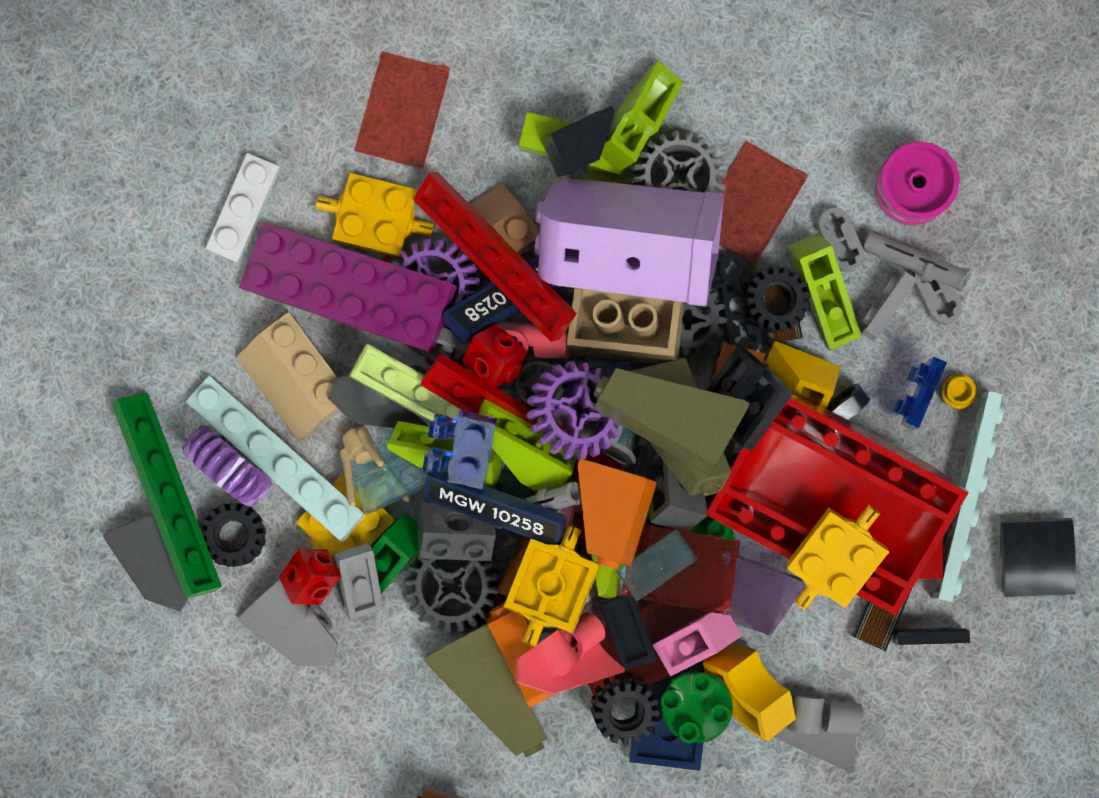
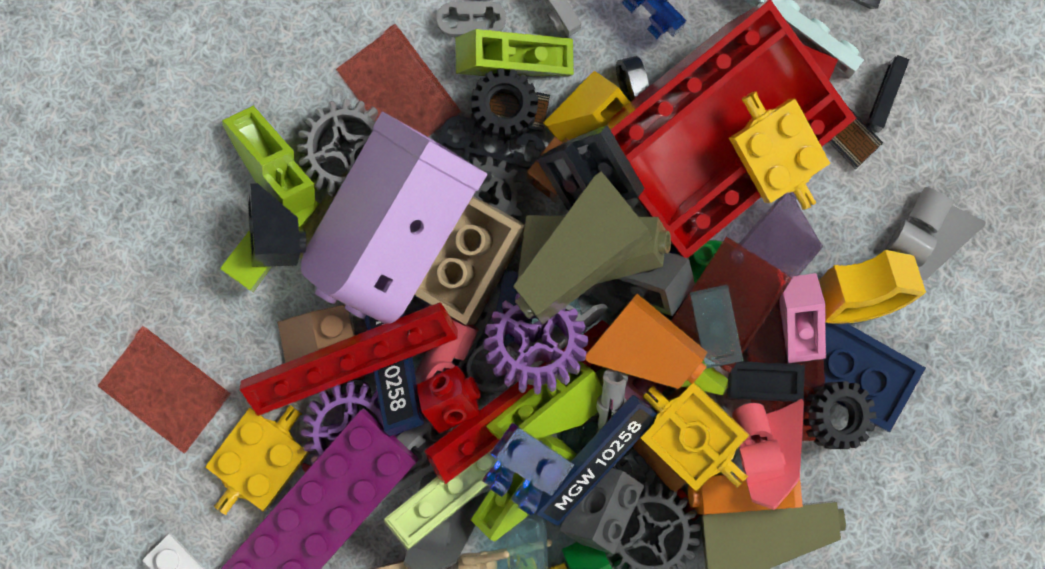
camera: 70 degrees left, 0 degrees up
green dish [661,671,733,743] -> none

